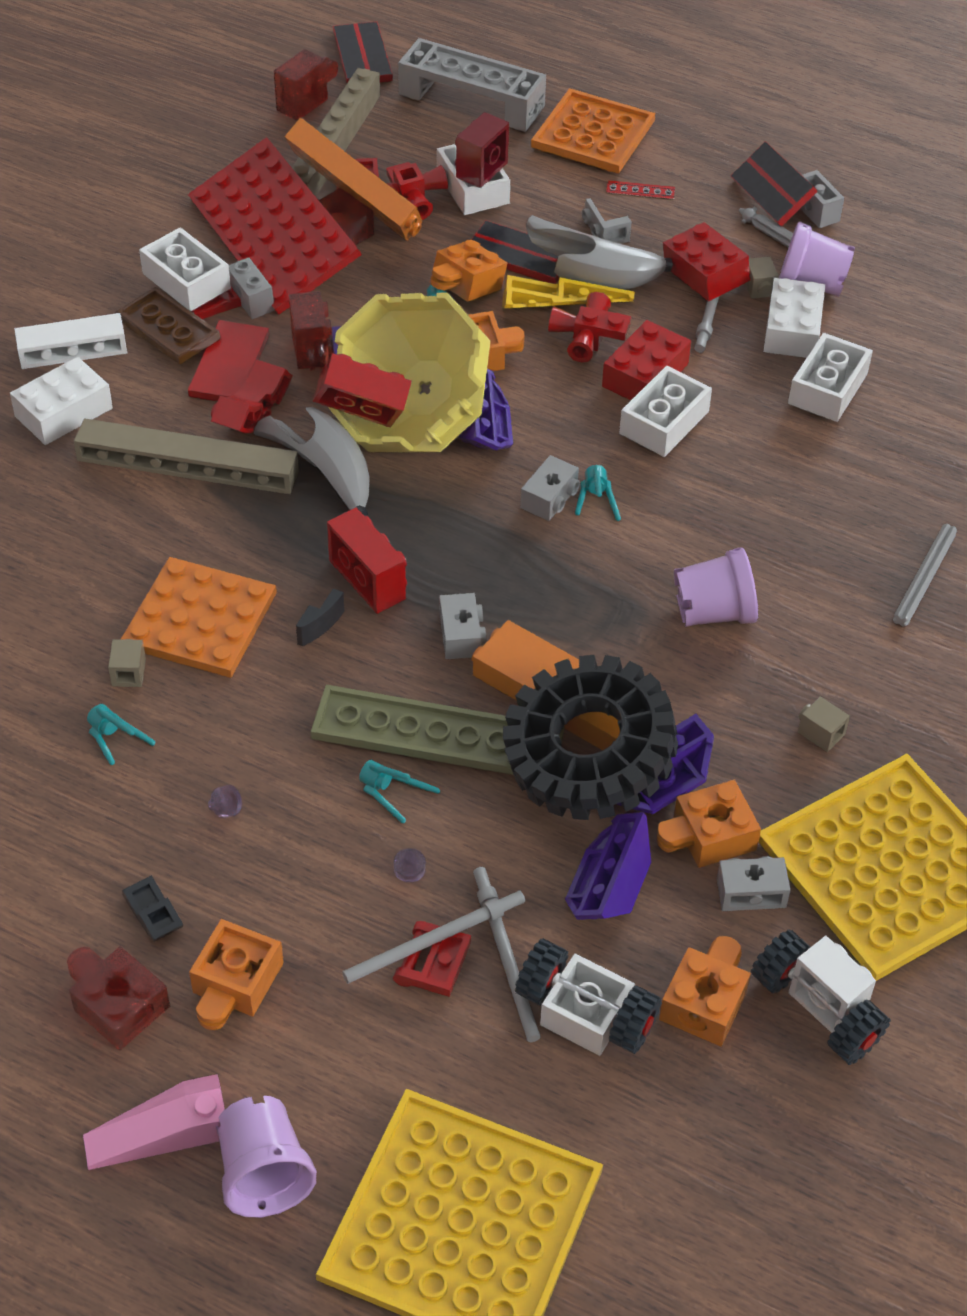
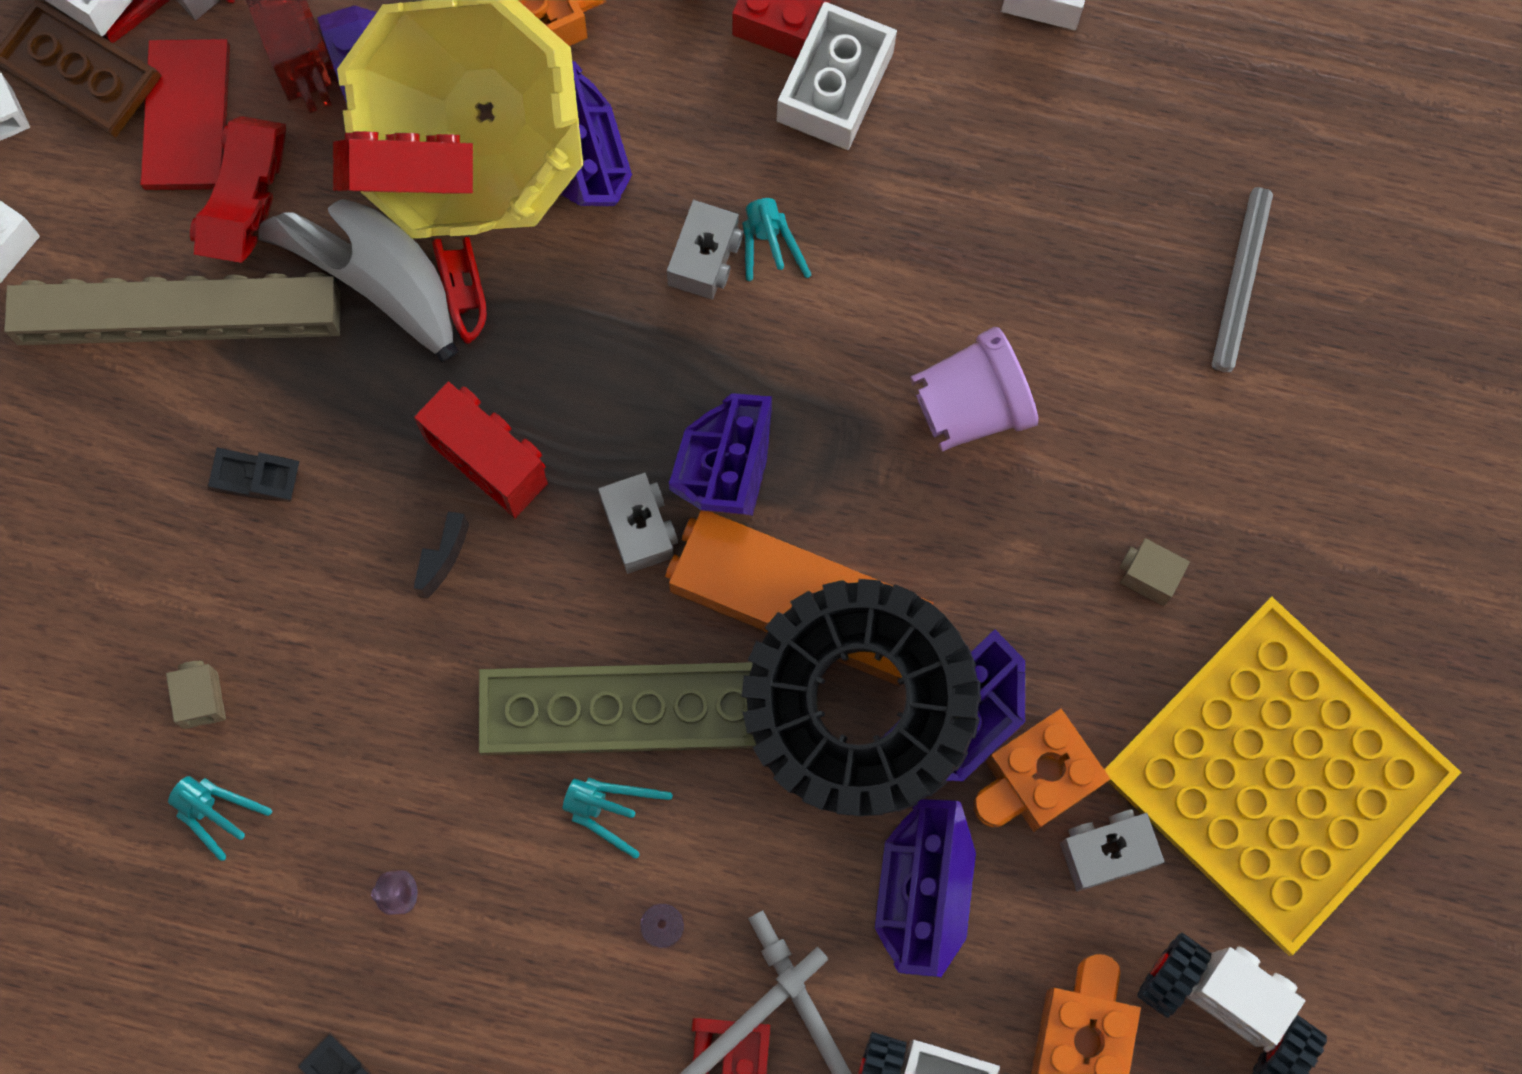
camera: 15 degrees left, 25 degrees up
orange plate [121,557,277,678] -> none
none -> black slope [208,447,300,502]
none -> red piece [432,237,487,344]
none -> dark purple wedge [669,393,772,516]

